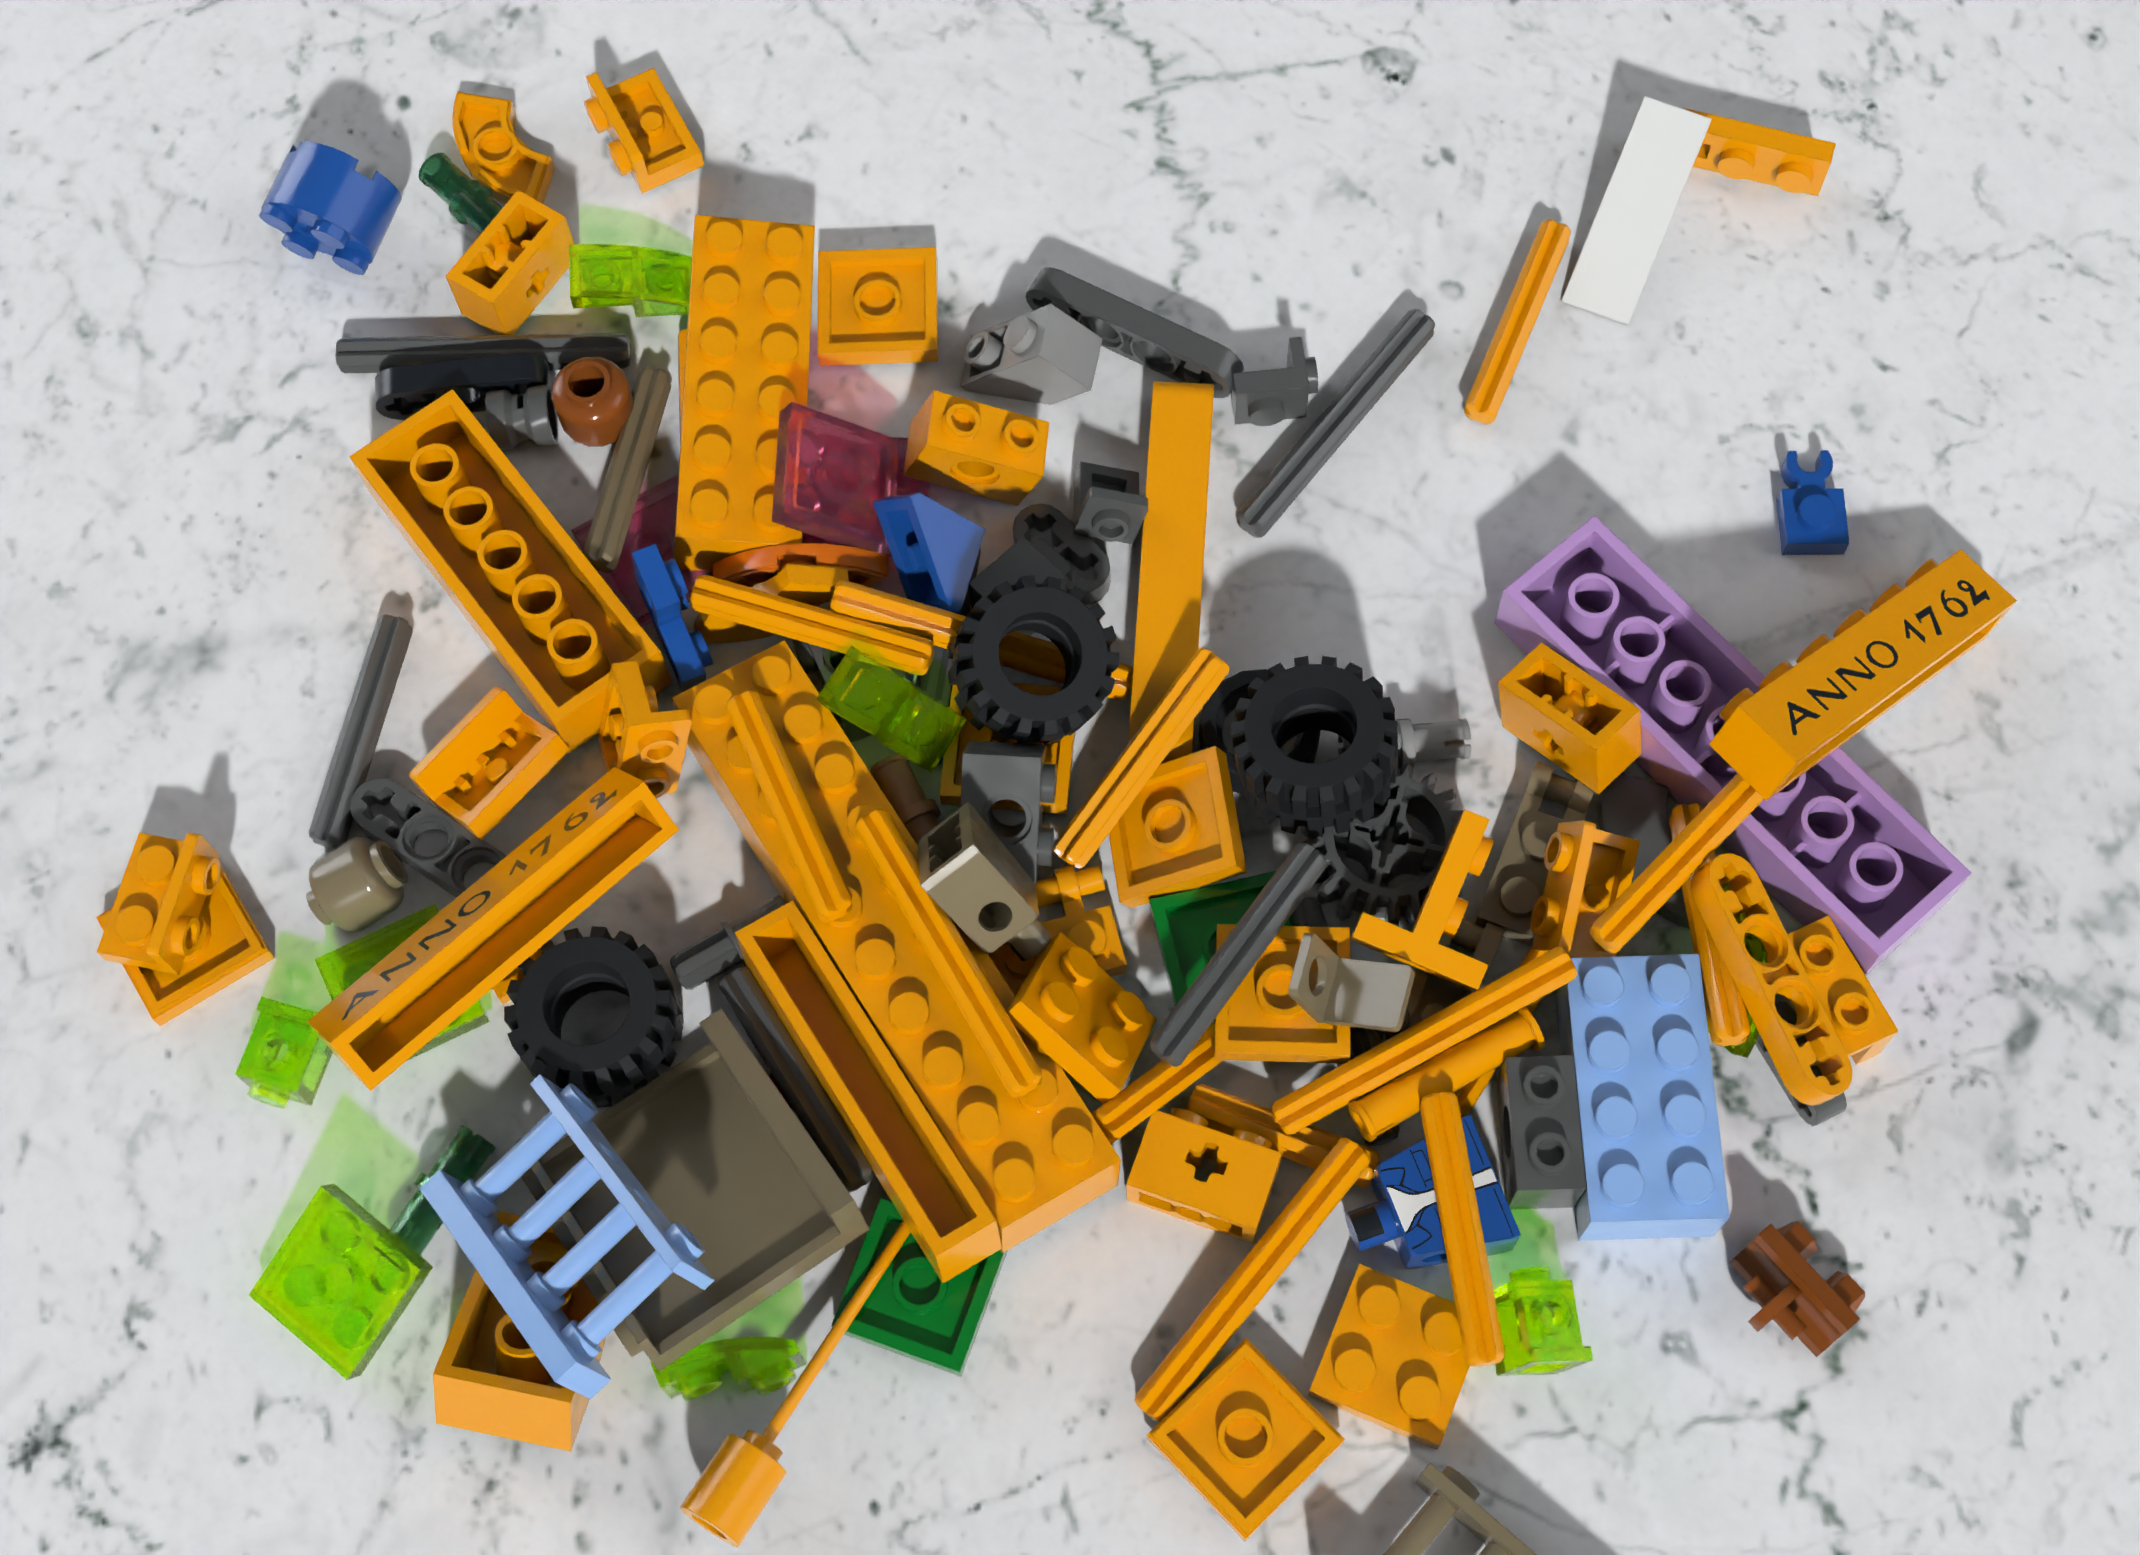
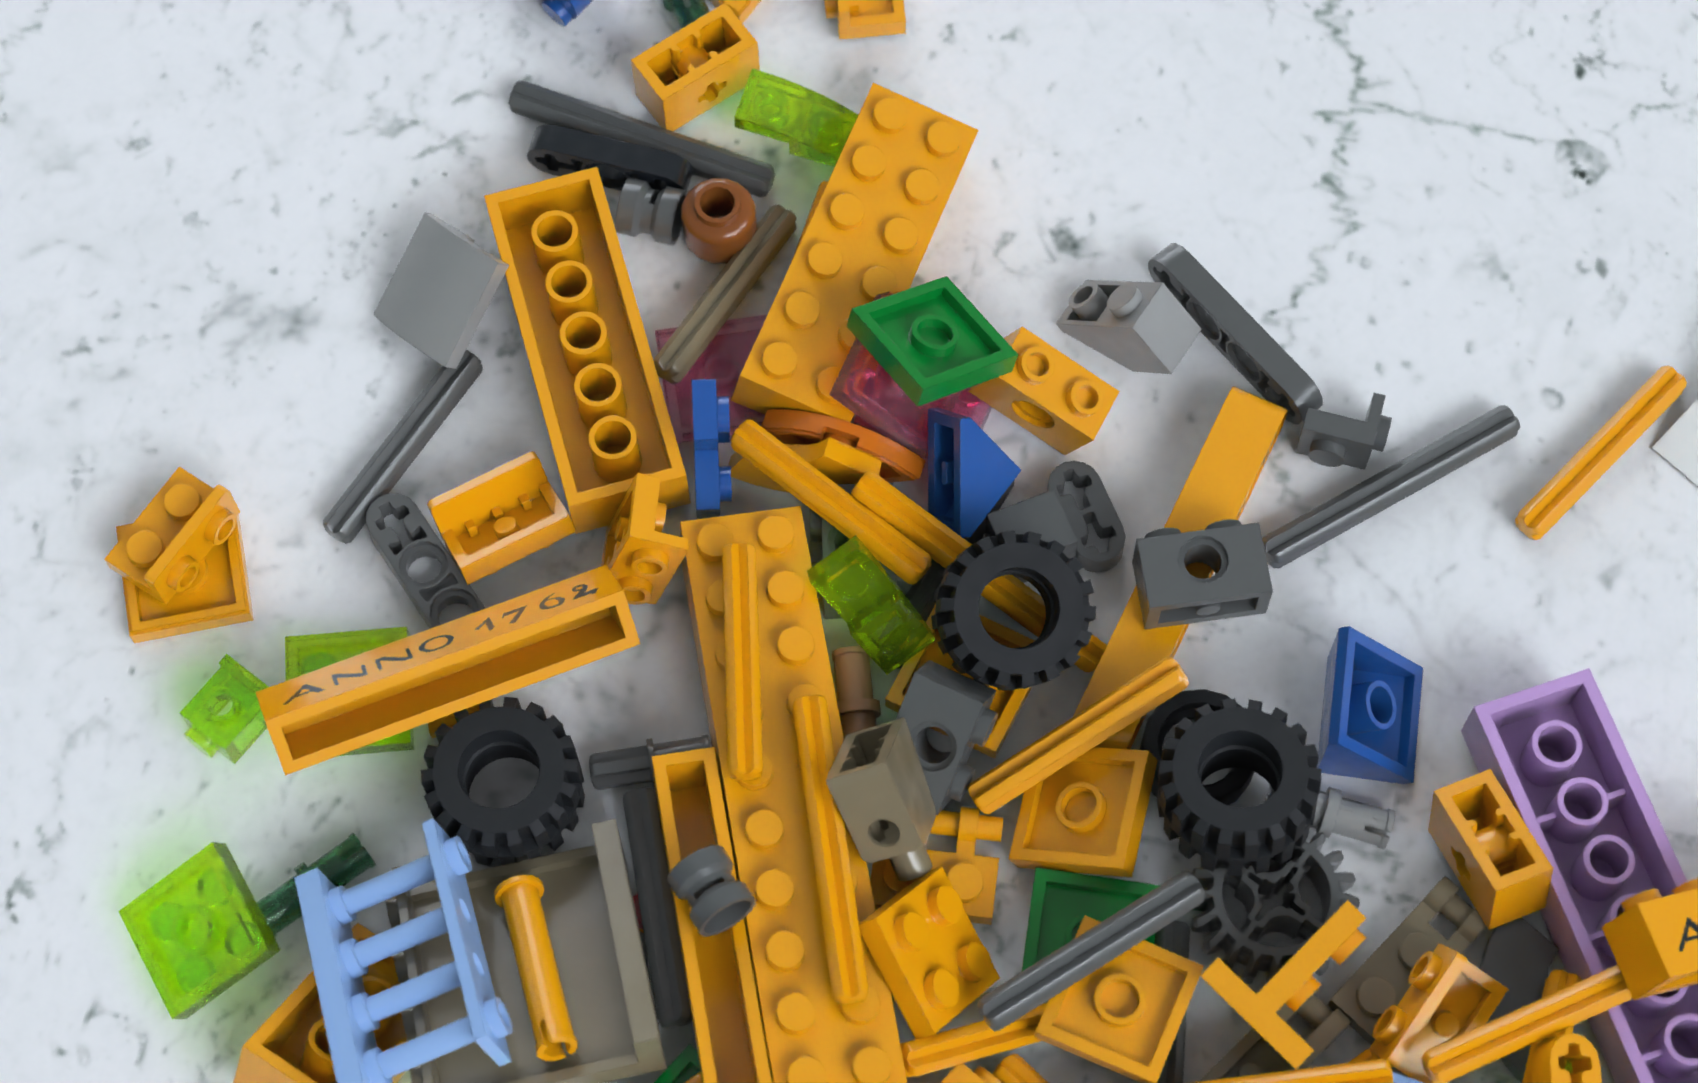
camera: 20 degrees right, 0 degrees up
dark tan head [306,837,408,932] -> none
light orange plate [817,247,939,366] -> none
dark grey bracket [1073,461,1148,544] -> none
dark tan bracket [1288,933,1415,1040] -> none
none -> light grey slope [373,212,509,369]
none -> light orange pin [494,875,578,1061]
none -> dark grey wheel [667,845,756,937]
none -> green plate [847,276,1018,407]
none -> dark grey brick [1132,519,1273,630]
none -> blue slope [1317,626,1423,784]

